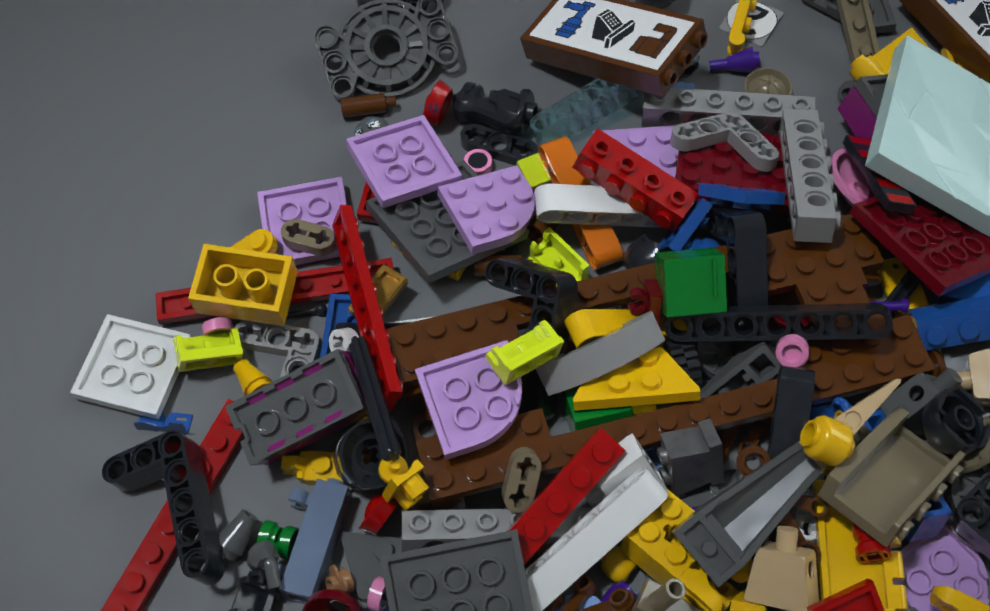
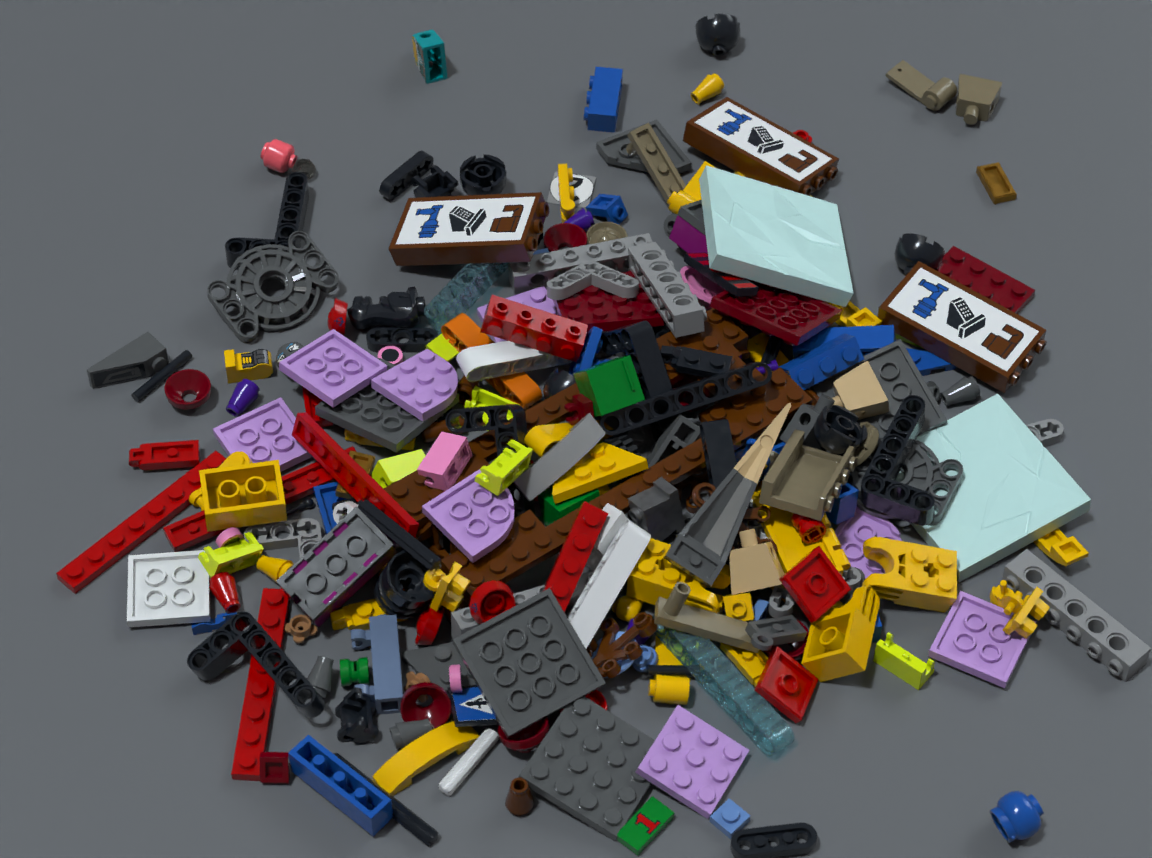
camera: 25 degrees left, 10 degrees down
dark grey plate [247,540,282,589] -> none
dark tan beam [281,219,336,256] -> none
reddish brown cylinder [340,93,397,119] -> none
dark tan beam [502,447,541,513] -> none
blue plate [698,183,786,210] -> none
bright pink tile [776,334,809,368] -> none
yellow head [800,415,855,466] -> none
none -> red plate [56,451,226,594]
none -> dark grey slope [87,332,169,389]
none -> red hinge [129,440,200,470]
none -> black bar [131,350,192,402]
none -> dark red piece [164,369,211,410]
none -> red cone [209,572,241,613]
none -> yellow leg [224,349,273,384]
none -> dark purple cone [226,379,260,417]
none -> medium nougat plate [285,615,317,643]
none -> neon yellow hinge [371,449,426,489]
none -> bright pink hinge [417,431,472,492]
none -> red hat [469,580,516,624]
none -> dark red piece [543,223,587,252]
none -> blue bracket [586,194,628,224]
none -> black hinge [660,345,732,378]

